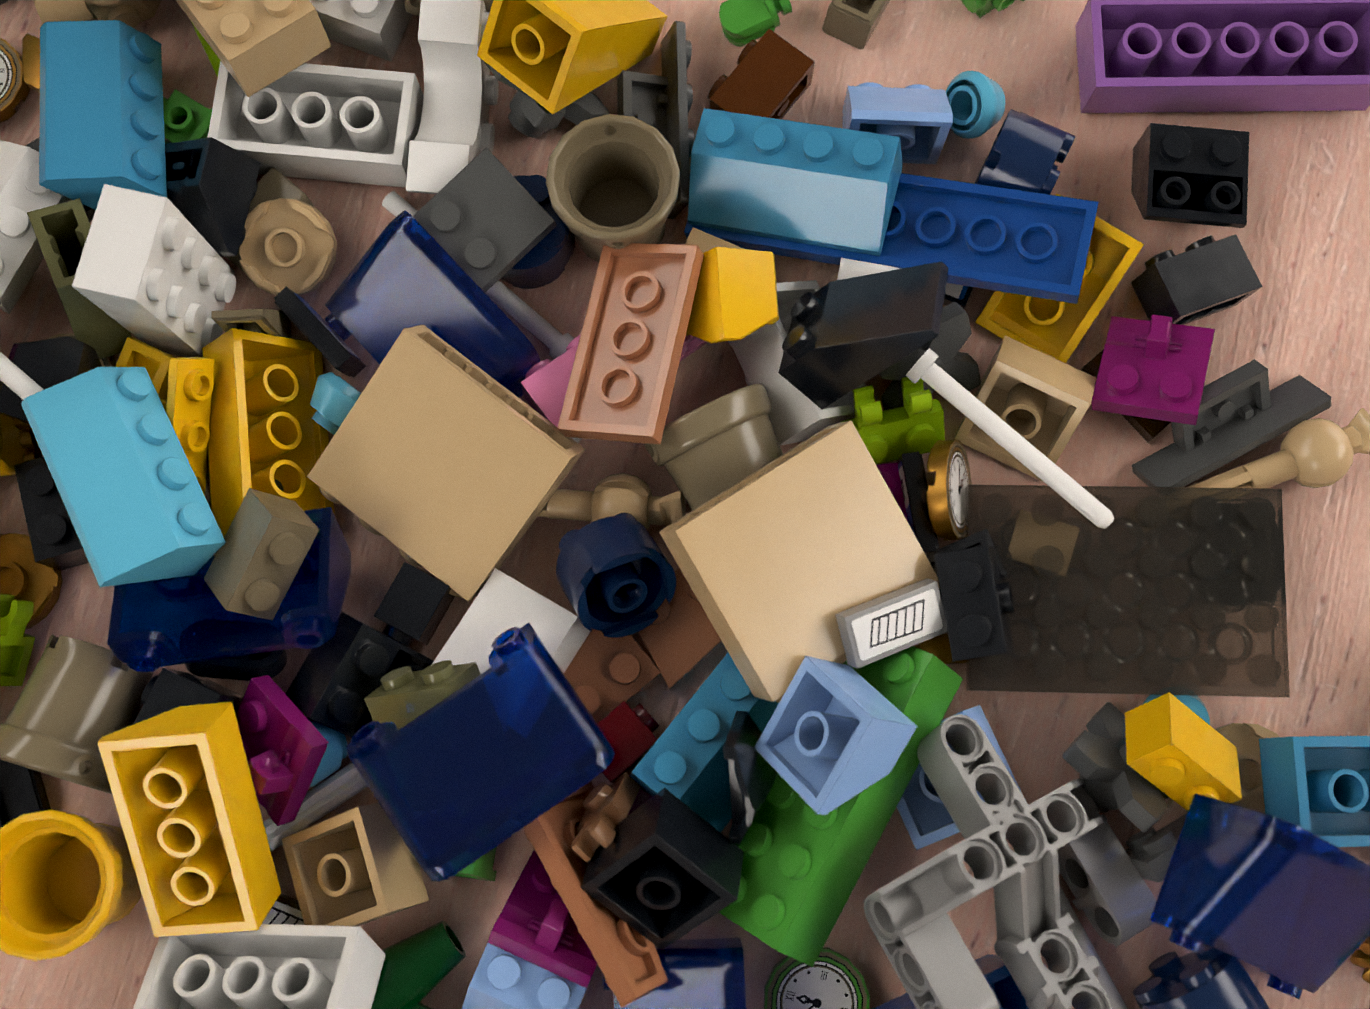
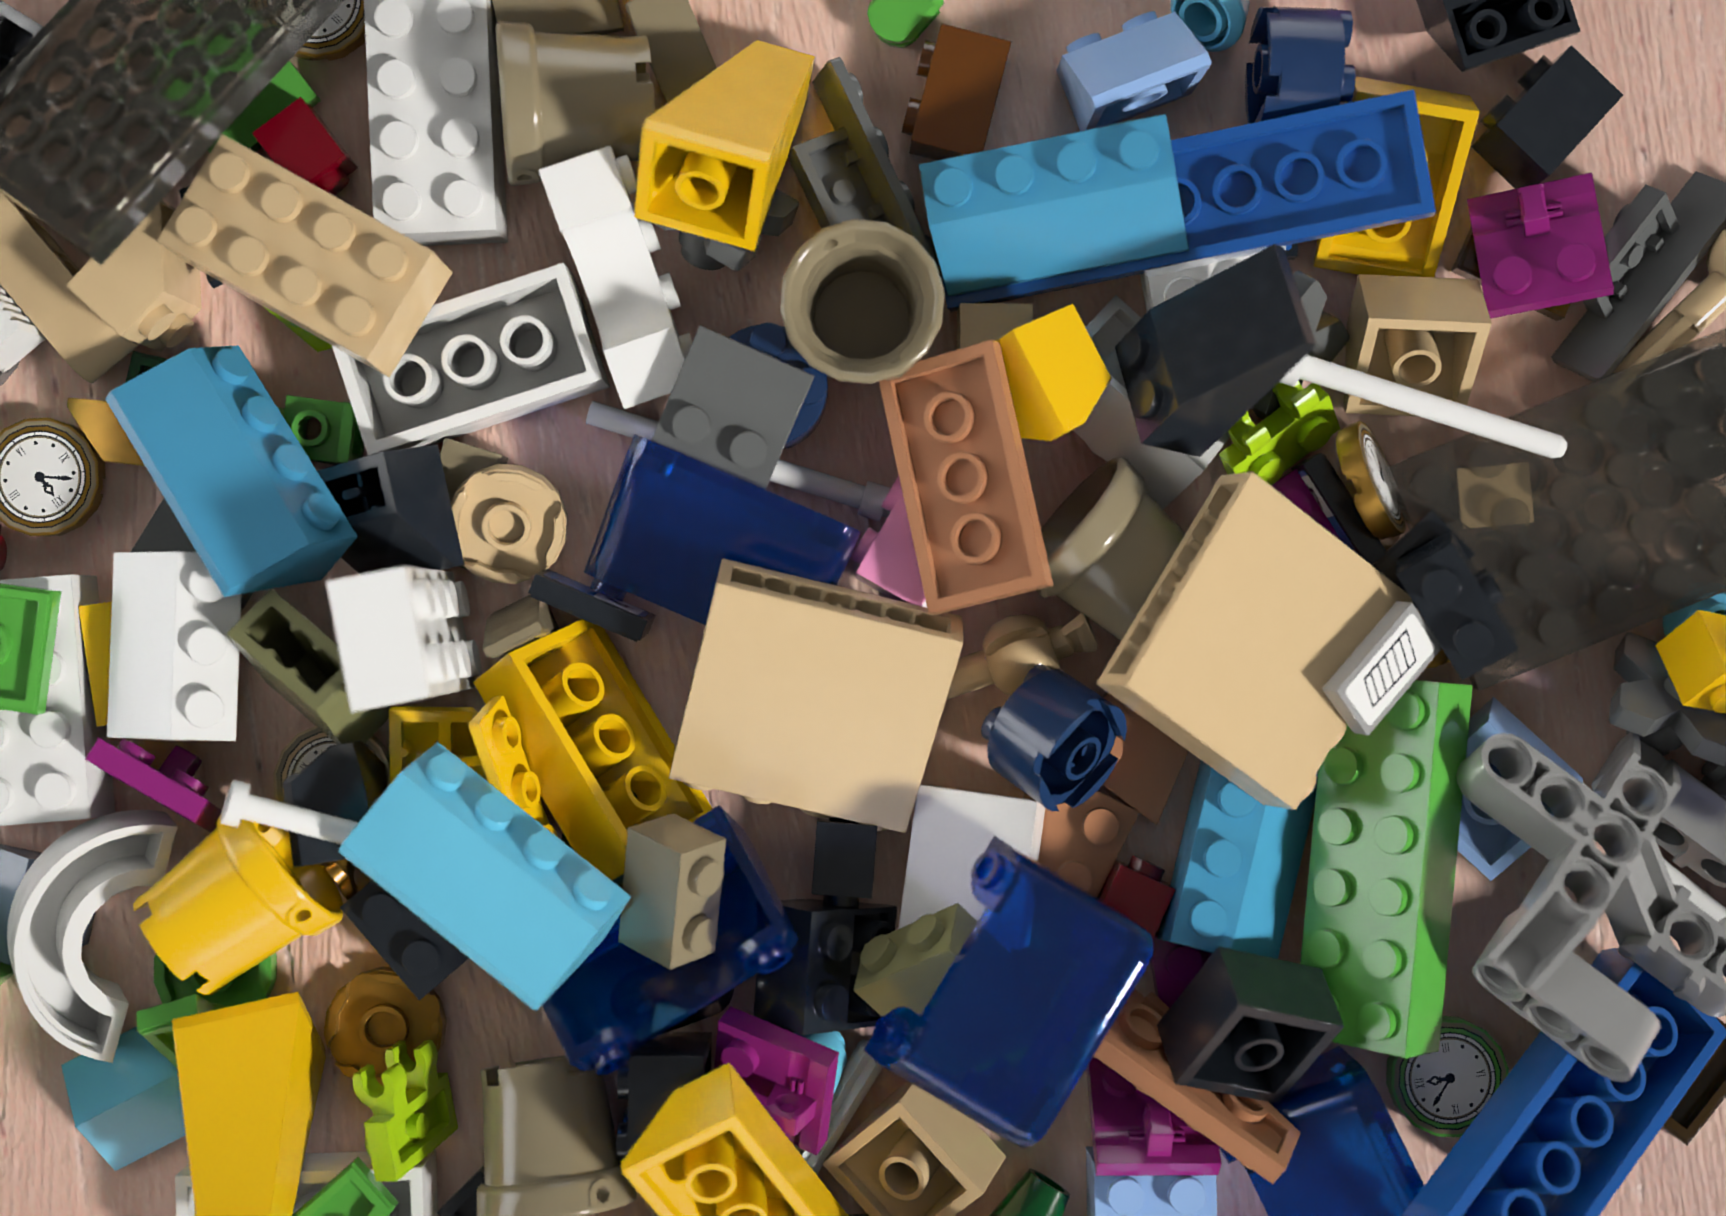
camera: 30 degrees left, 10 degrees up
medium azure cone [310,372,361,435] -> none
medium nougat plate [571,772,641,862] -> none
black slope [723,711,778,844] -> none
light blue slope [755,656,917,815] -> none

